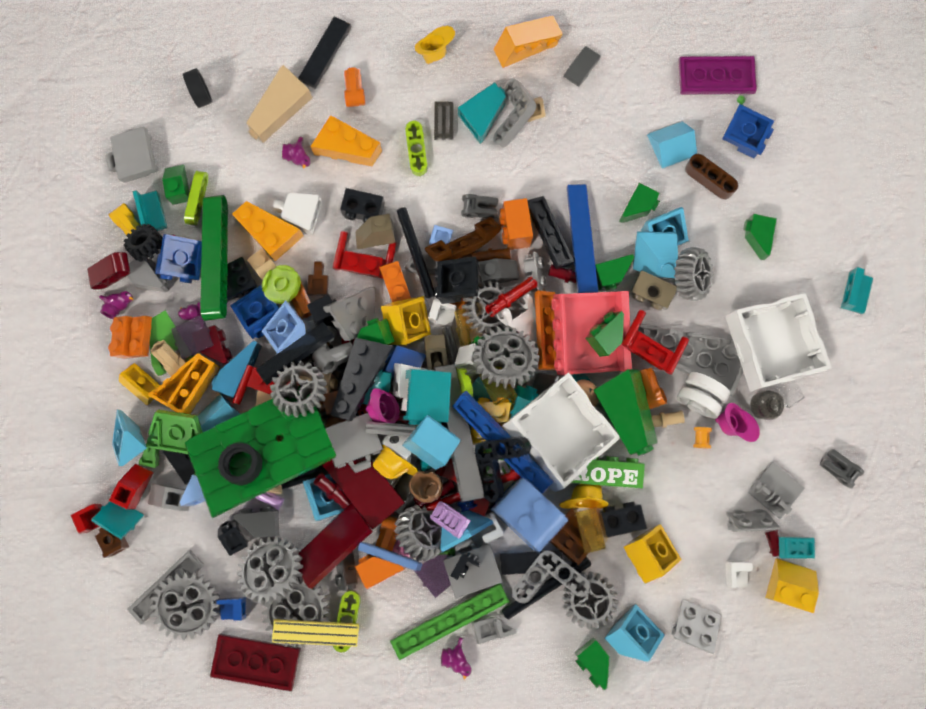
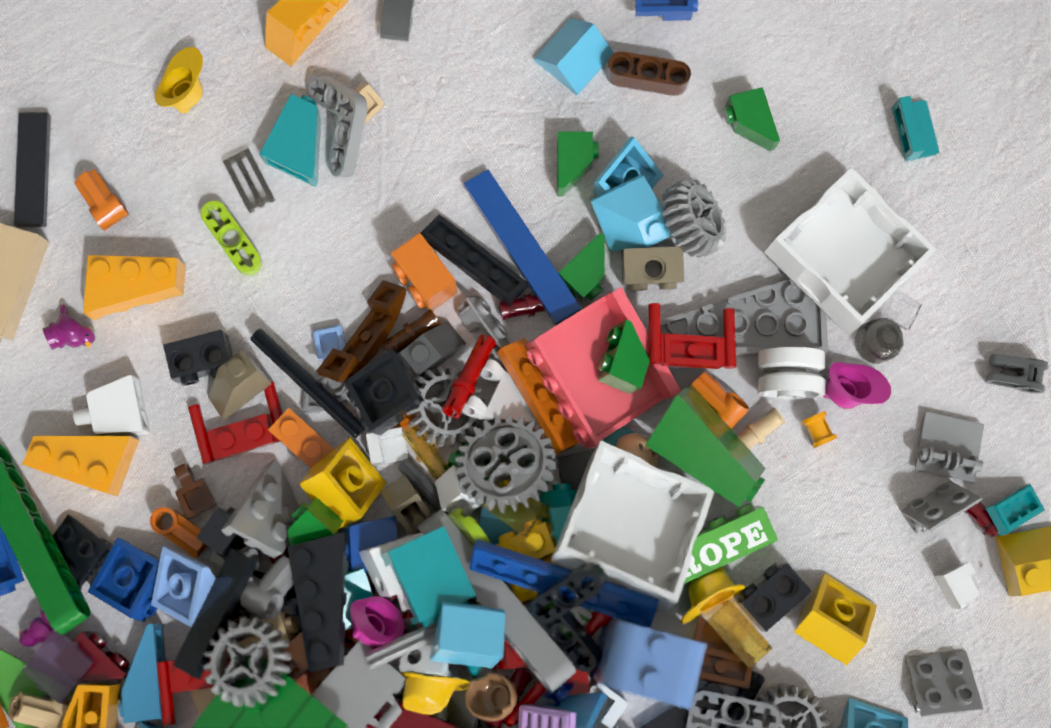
camera: 30 degrees left, 0 degrees up
tan slope [247,248,276,280] -> none
lime tile [262,265,301,304] -> none
dark grey piece [461,194,498,219] -> none

